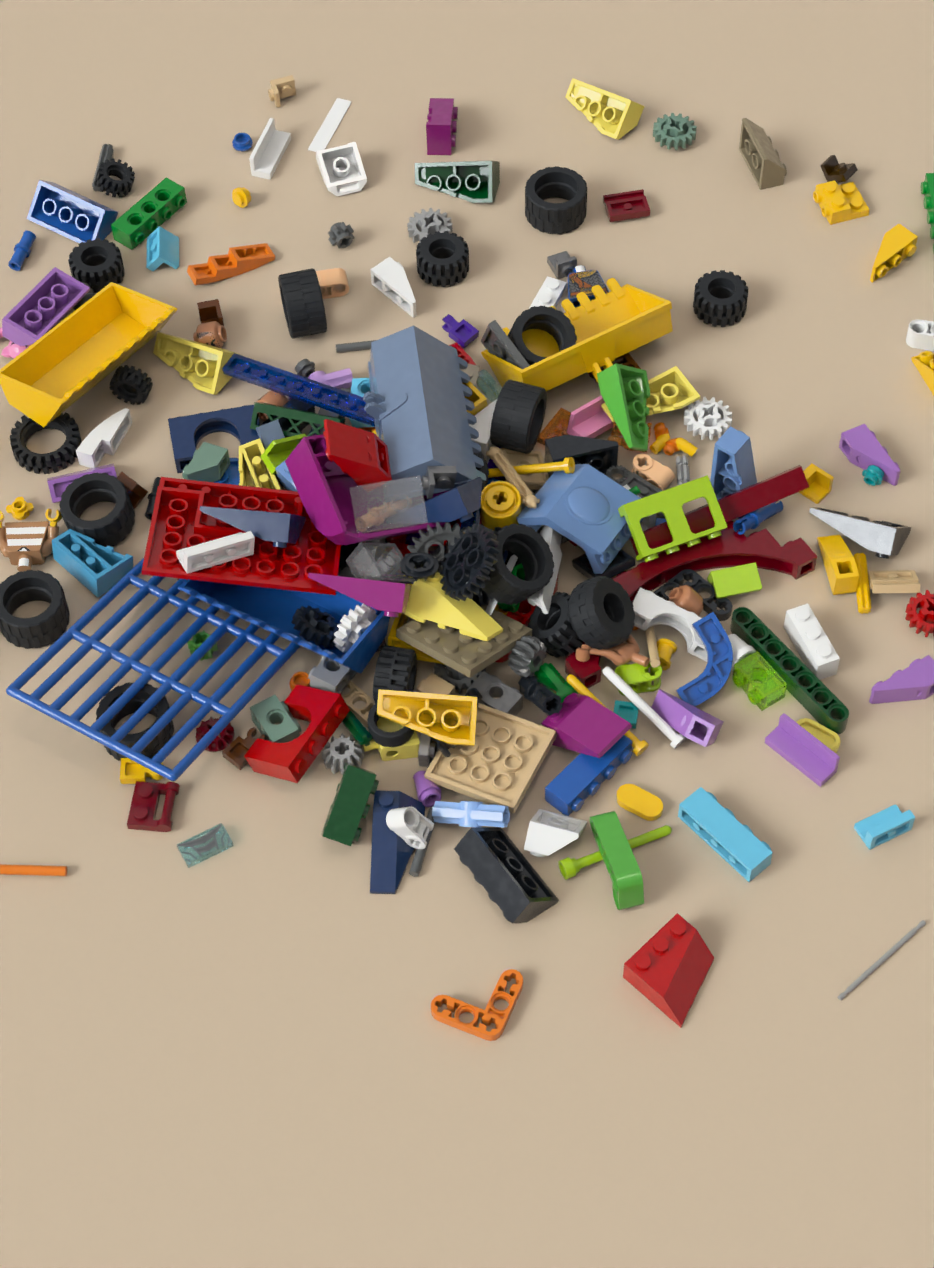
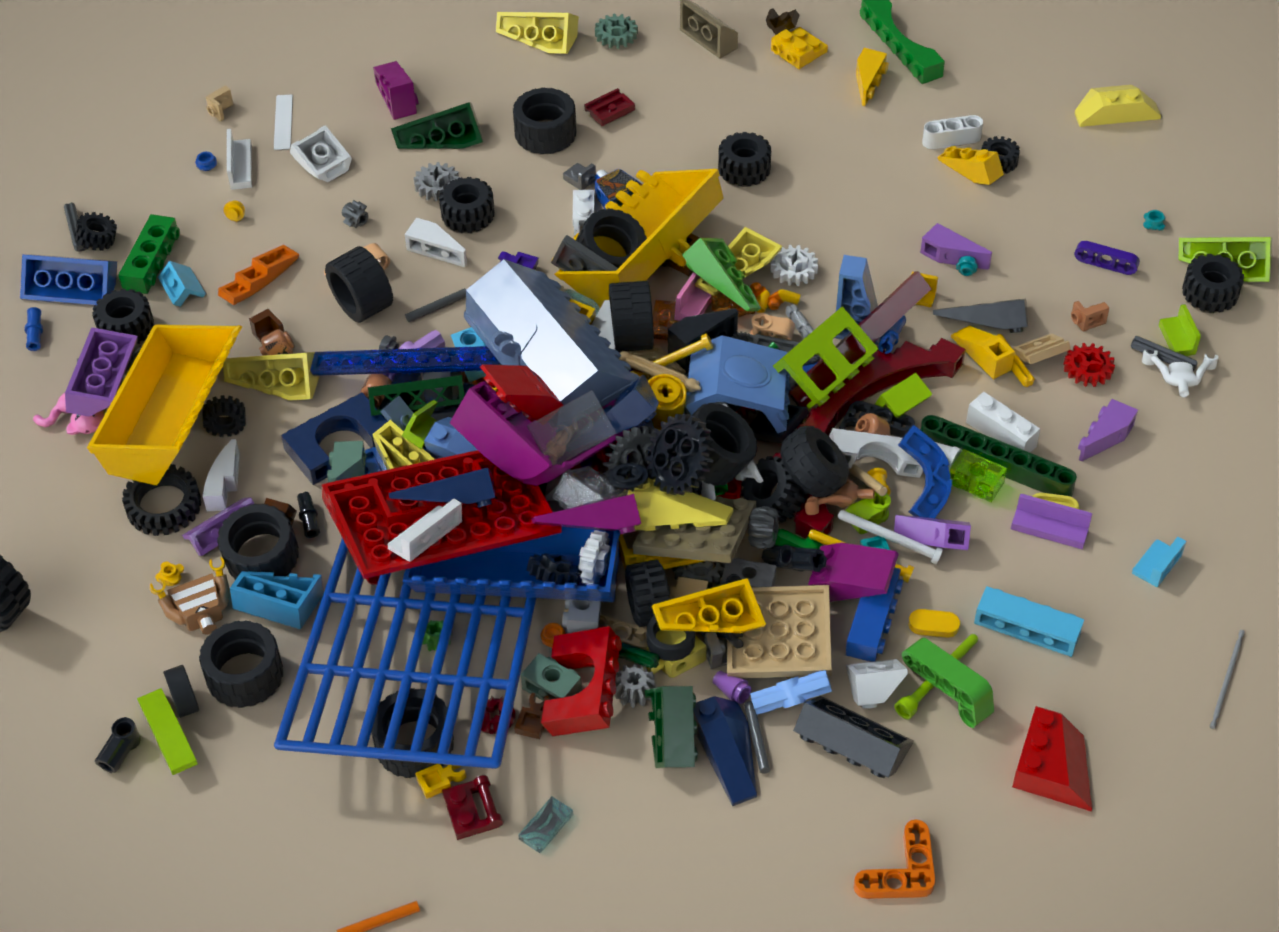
camera: 25 degrees left, 5 degrees down
white piece [386,806,434,849] -> none
flat silver bracket [421,466,457,499] -> none

